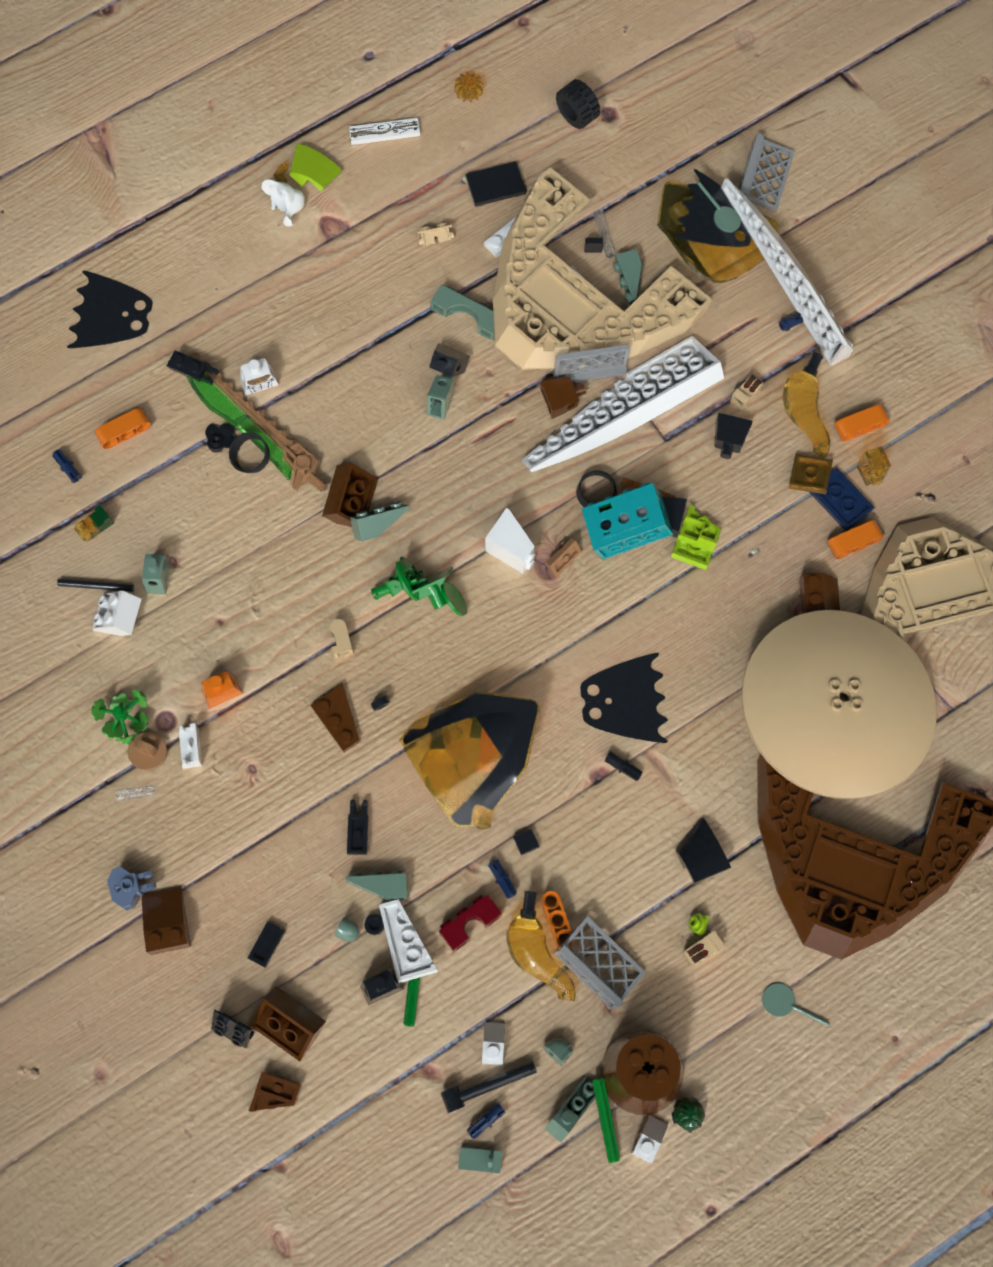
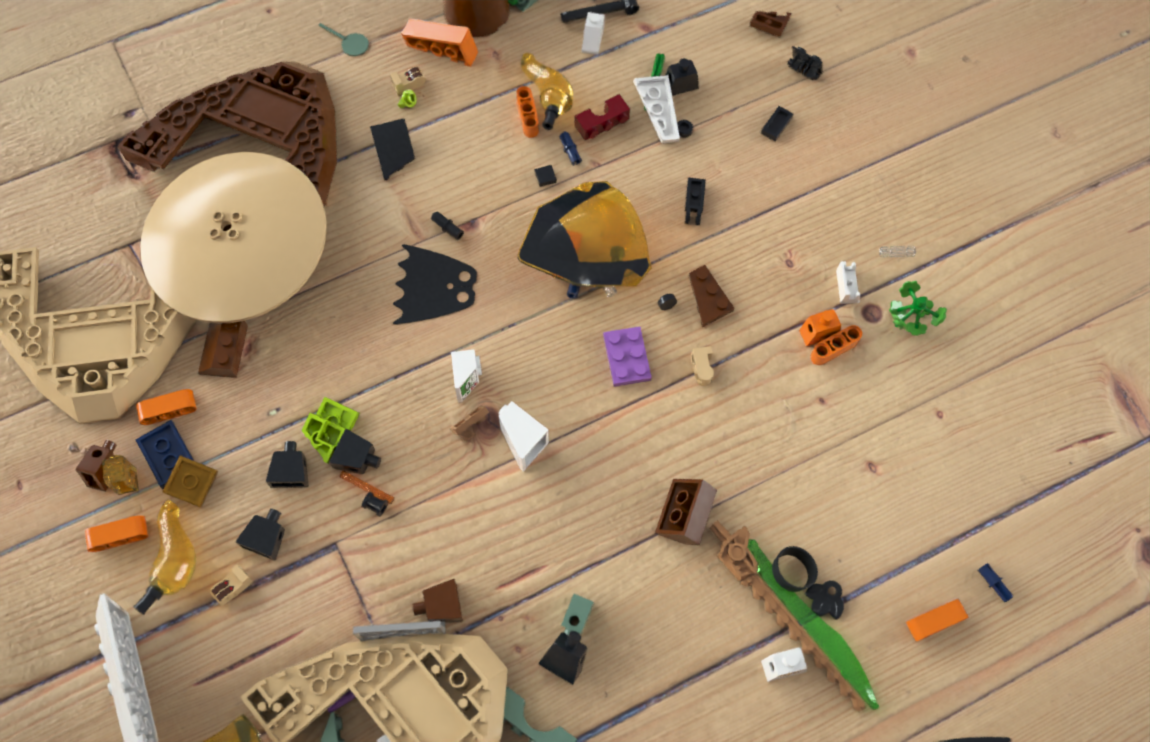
camera: 175 degrees left, 5 degrees down
black bar [57,579,134,592] -> none
leg [74,505,114,541] -> none
white slope [92,591,141,636] -> none
sand blue hinge [107,867,157,911] -> none
medium nougat tile [127,732,168,771] -> none
sand green torso [142,554,170,595] -> none
reddish brown slope [142,887,191,955] -> none
black hinge [166,350,219,385] -> none
reddish brown slope [251,986,326,1061] -> none
sand green piece [335,917,360,942] -> none
sand green slope [346,870,408,902] -> none
sand green slope [350,502,409,541] -> none
green piece [371,556,467,616] -> none
white wedge [522,336,724,472] -> none
sand green piece [543,1038,574,1066] -> none
light grey fence [553,916,646,1010] -> none
black tyre [576,470,617,508] -> none
teal piece [582,483,674,560] -> none
dark blue pin [779,312,803,331] -> none
none -> reddish brown torso [75,440,118,492]
none -> black torso [266,441,309,488]
none -> black bush [361,492,388,517]
none -> orange wedge [401,19,478,67]
none -> white slope [451,349,482,403]
none -> medium lavender plate [603,327,652,387]
none -> orange beam [810,325,862,365]

